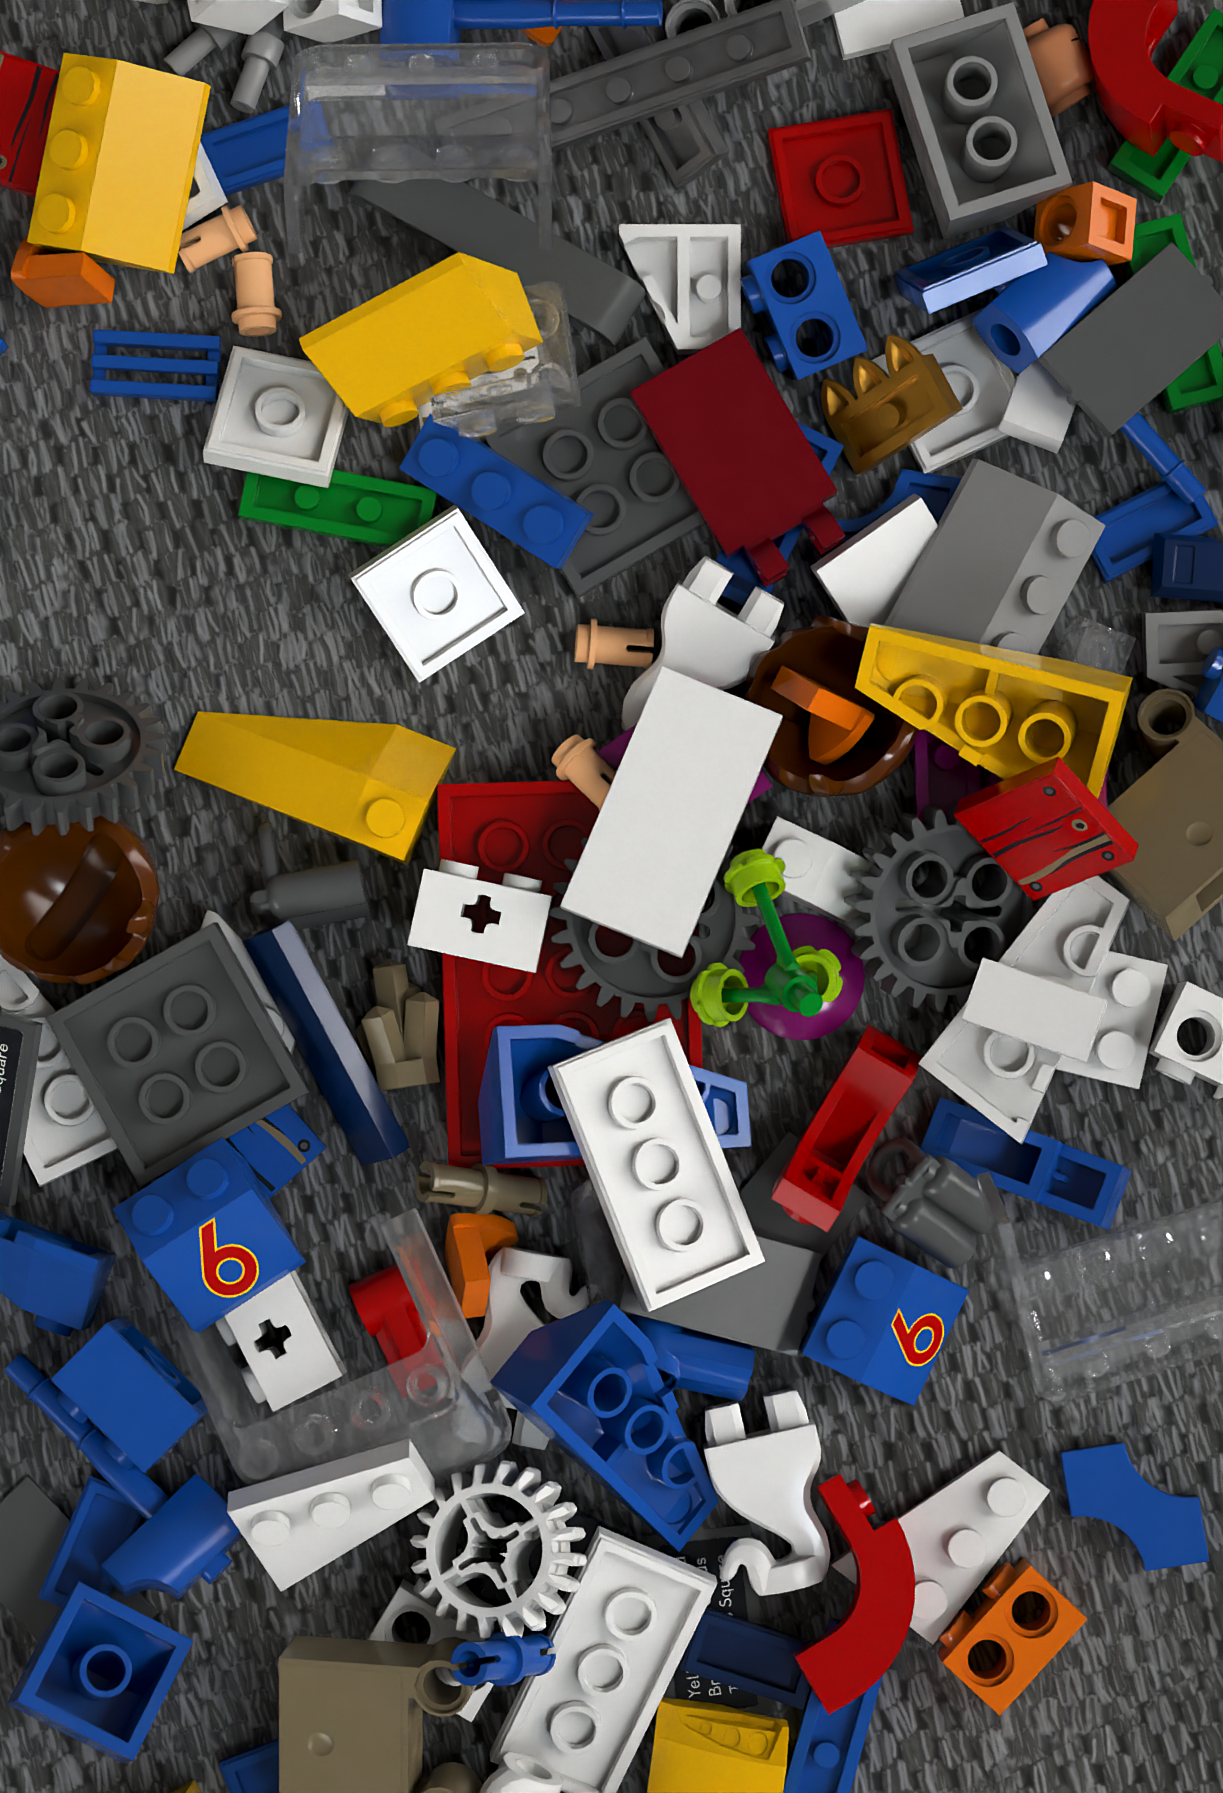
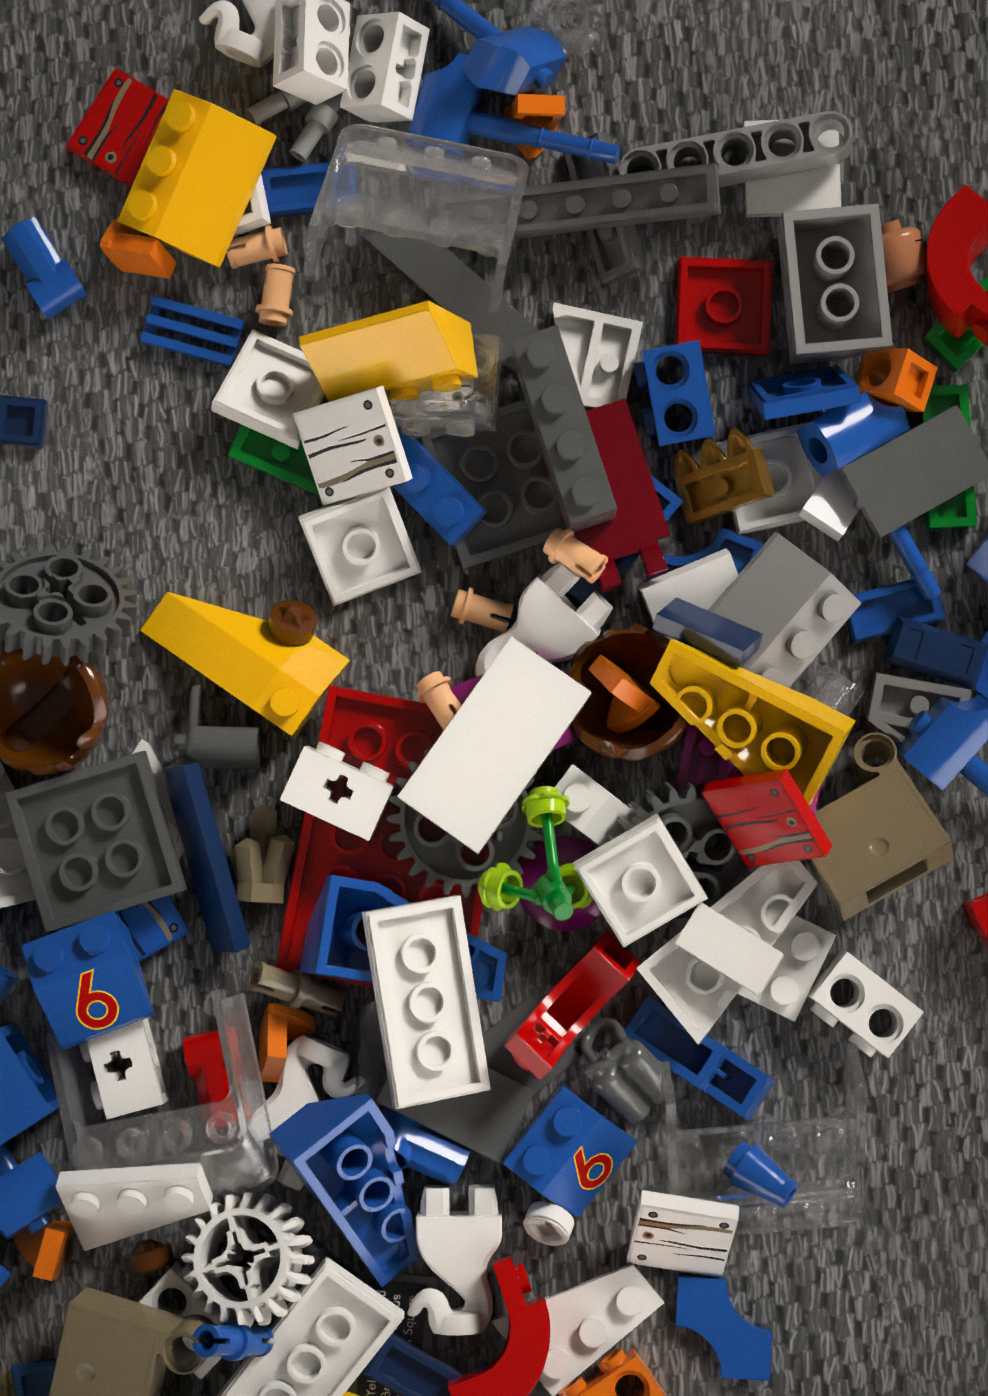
camera: 10 degrees right, 0 degrees up
none -> orange tile [14,1221,73,1281]
none -> reddish brown tile [123,1238,175,1276]
none -> reddish brown tile [267,600,317,645]
none -> white tile [293,385,413,505]
none -> dark grey brick [511,325,617,532]
none -> white tile [523,1202,574,1246]
none -> light nougat pin [543,528,608,584]
none -> white tile [573,814,708,948]
none -> white tile [626,1190,739,1278]
none -> dark blue tile [653,597,763,666]
none -> blue cone [723,1141,799,1208]

